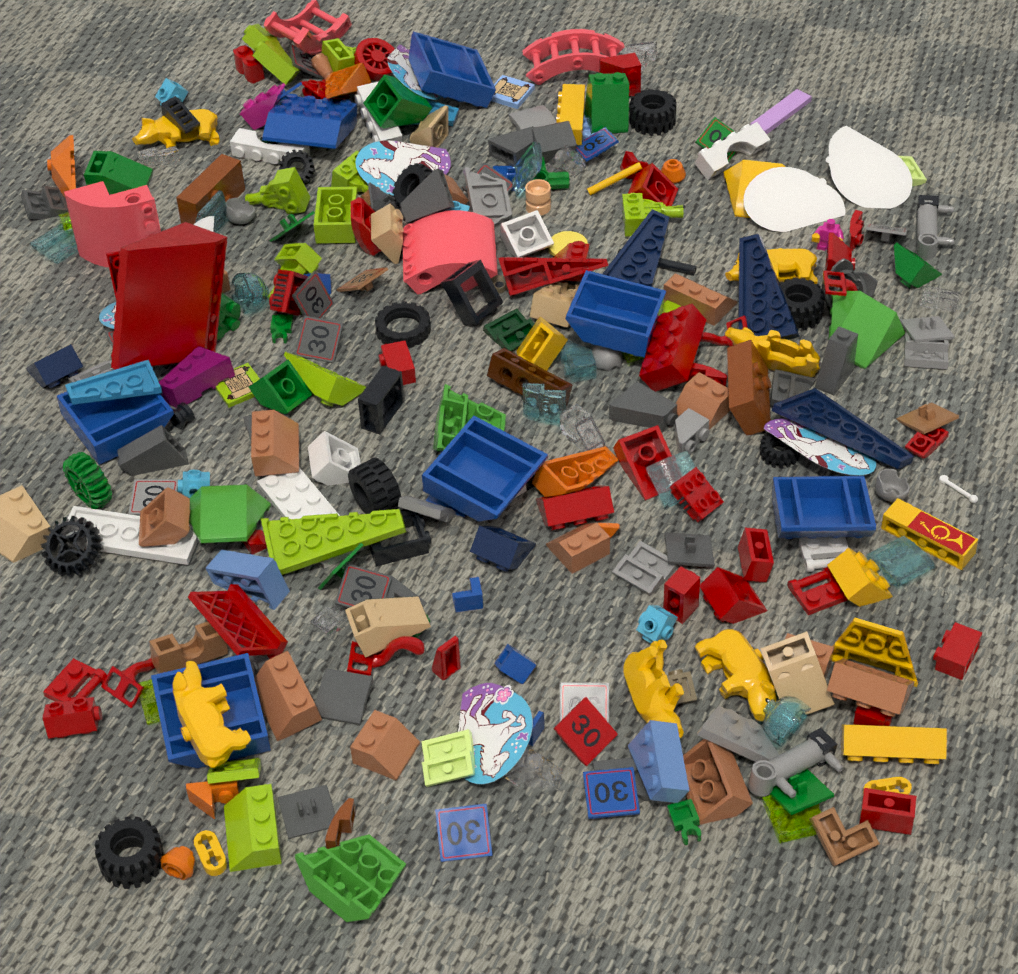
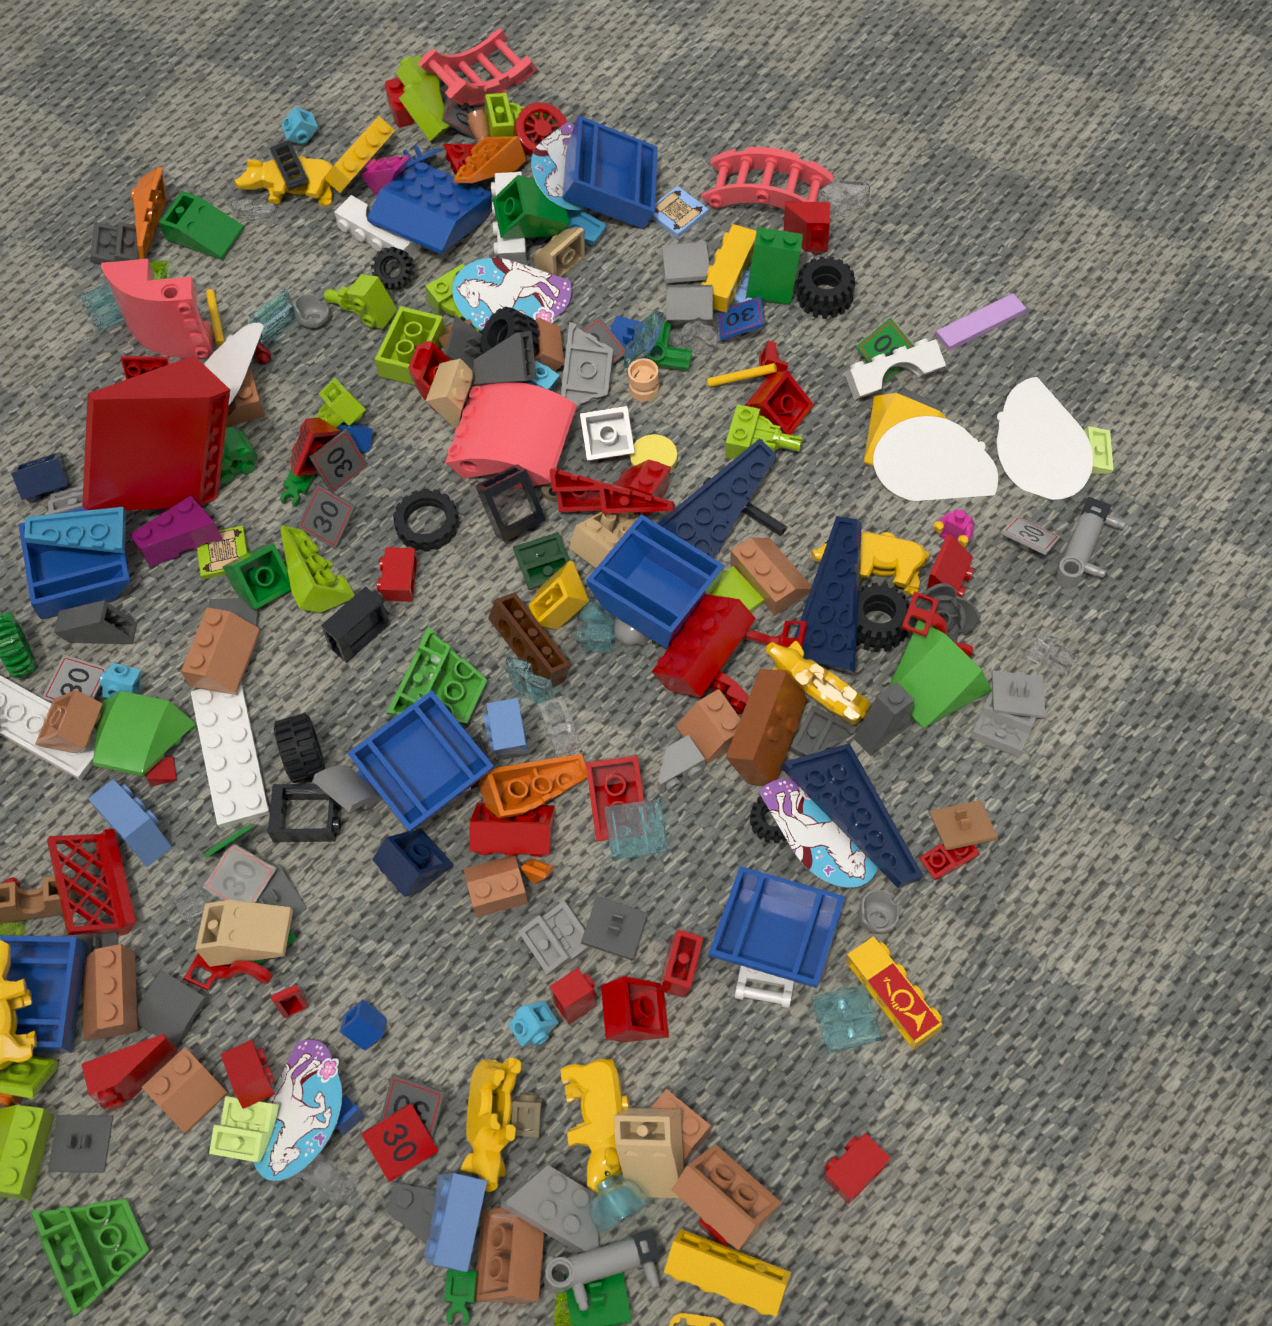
camera: 20 degrees right, 15 degrees up
black wheel [170,402,195,429] -> none
dark orange brick [176,154,245,225] -> none
clear light blue cylinder [231,273,269,313] -> none
lime wing [261,509,406,575] -> none
green piece [269,211,315,242] -> none
white slope [308,431,361,486] -> none
dark orange slope [325,798,356,849] -> none
medium nougat piece [336,267,388,292] -> none
piece [435,803,493,862] -> none
blue panel [452,577,483,612] -> none
dark grey slope [488,126,535,169] -> none
blue piece [583,767,640,819] -> none
dark grey slope [609,381,678,431] -> none
orange cone [660,159,686,184] -> none
red hinge [669,467,724,523] -> none
red plate [787,566,848,615] -> none
yellow slope [827,548,893,607] -> none
yellow wedge [832,618,918,687] -> none
red slope [848,210,864,251] -> none
green slope [894,242,942,288] -> none
white hinge [939,475,978,503] -> none
none -> red slope [81,1034,178,1110]
none -> red brick [220,1039,275,1109]
none -> yellow brick [324,116,395,193]
none -> medium blue wedge [483,698,529,760]

